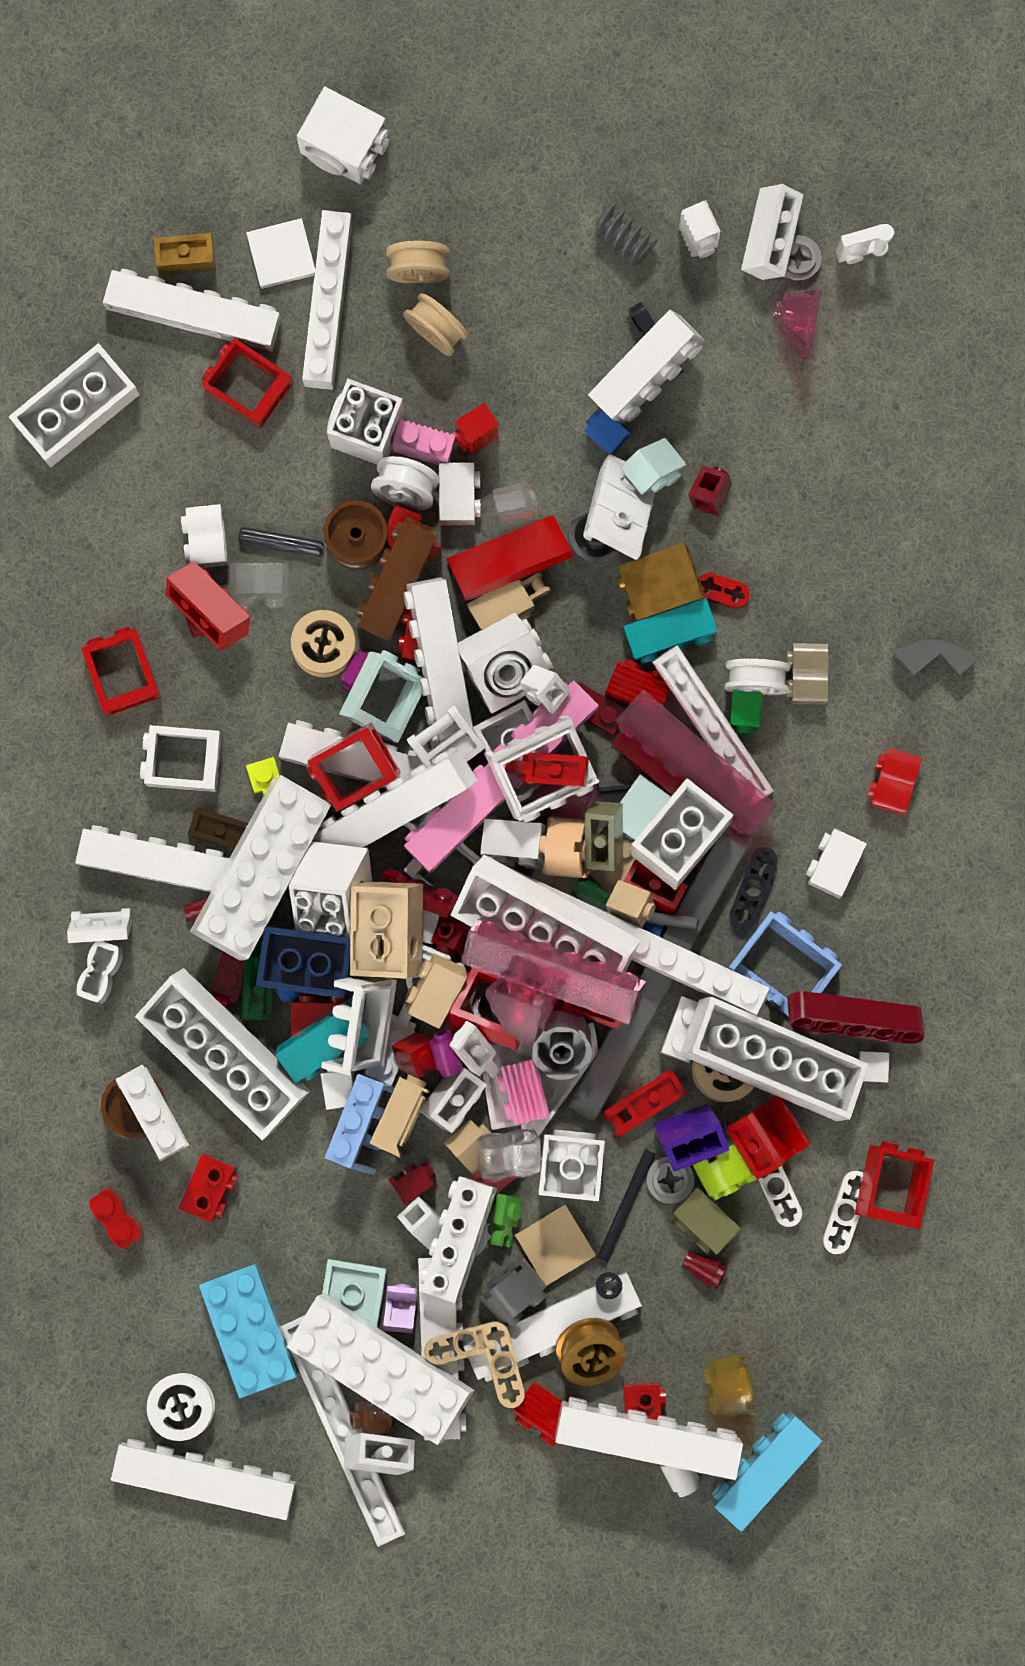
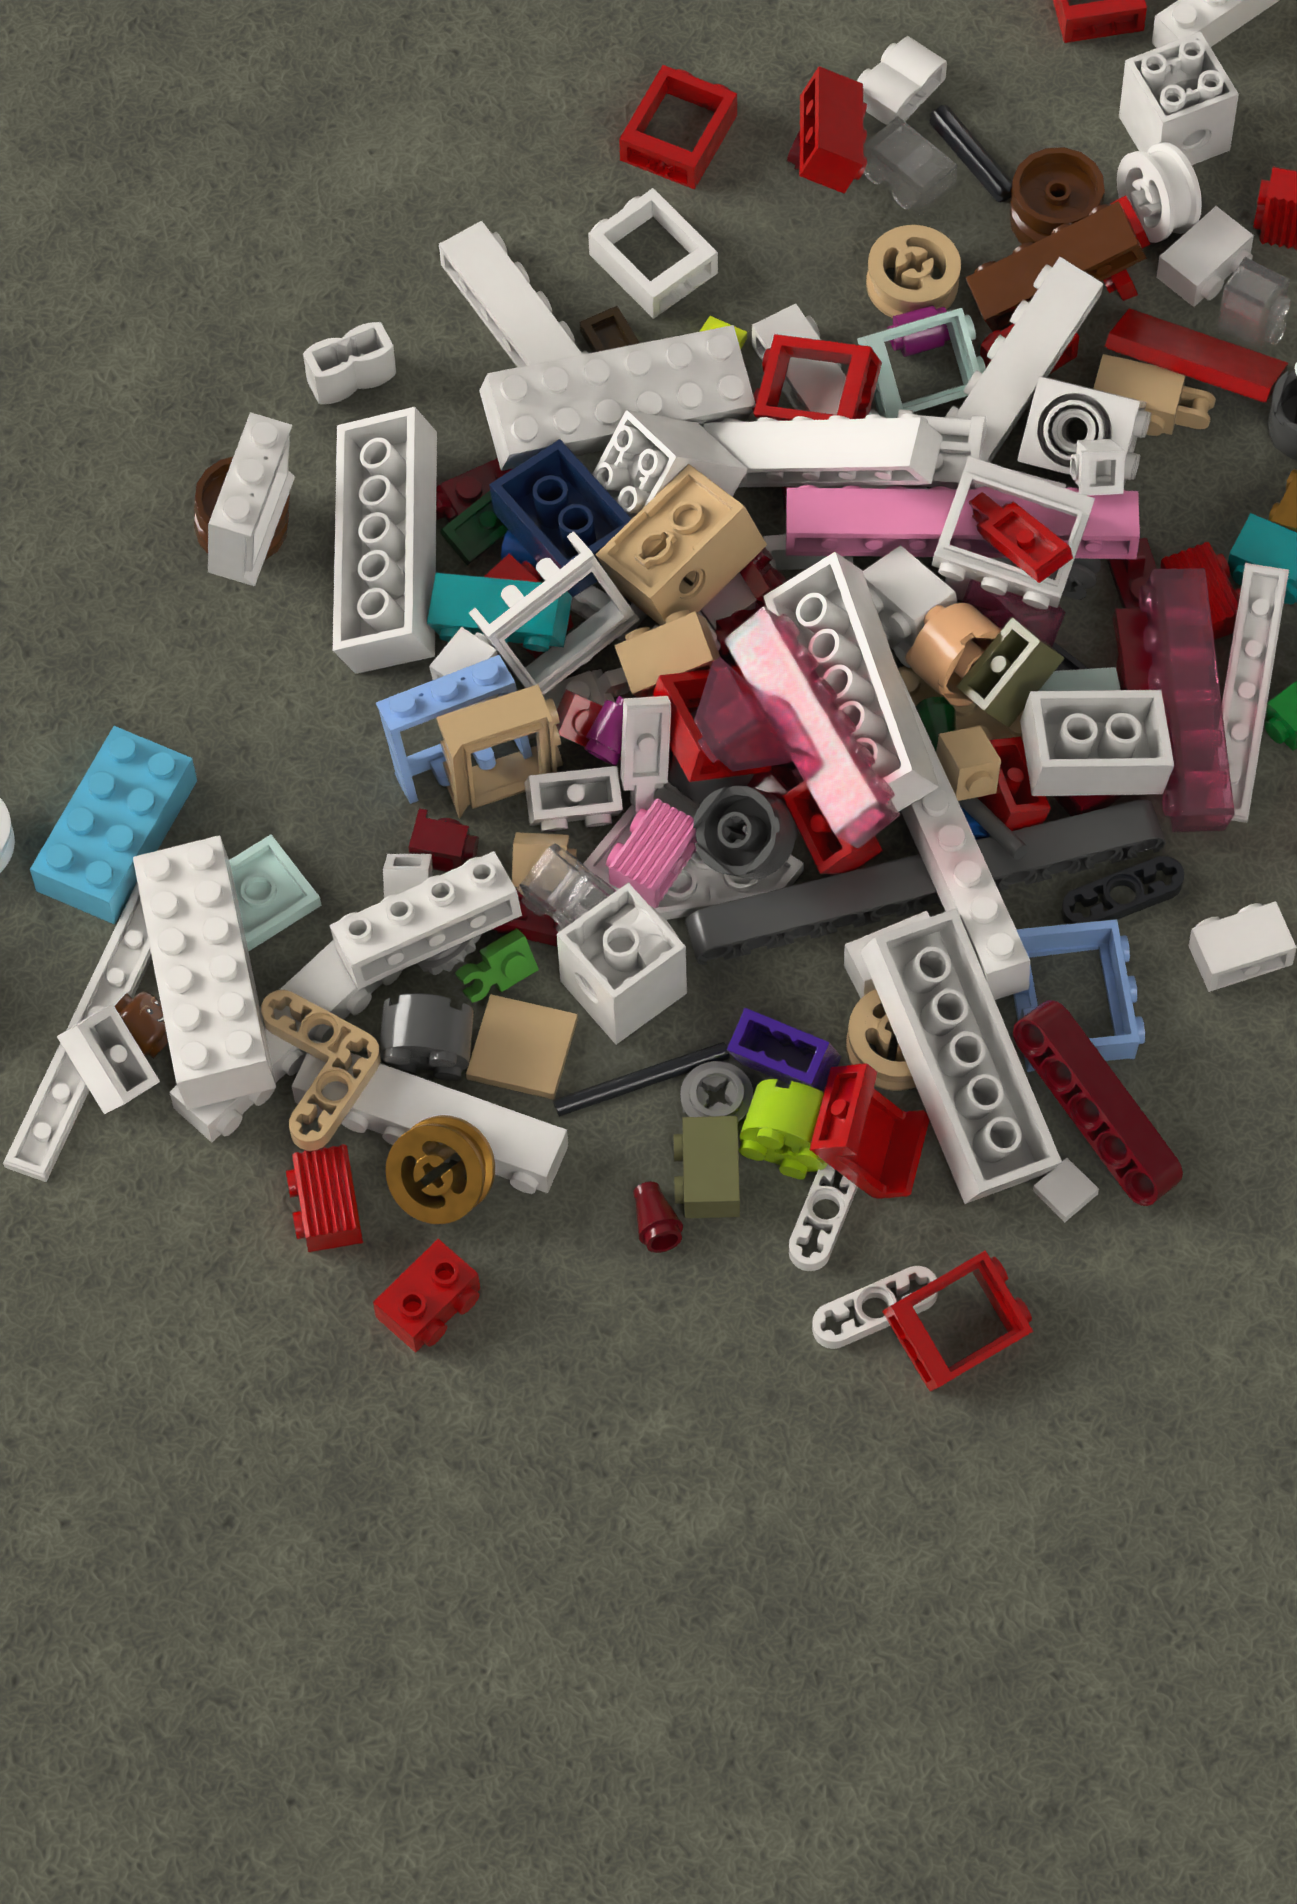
camera: 45 degrees right, 20 degrees down
white plate [67,908,132,943] -> none
red brick [89,1188,144,1249] -> none
red brick [178,1153,239,1222] -> none
lavender bracket [383,1284,417,1333] -> none
bright pink brick [392,419,456,465] -> none
white brick [555,1397,743,1480] -> none
black bush [596,1272,623,1299] -> none
red plate [601,1069,687,1138] -> none
white brick [660,1465,700,1497] -> none
clear yellow brick [703,1353,756,1419] -> none
medium azure brick [711,1411,822,1532] -> none

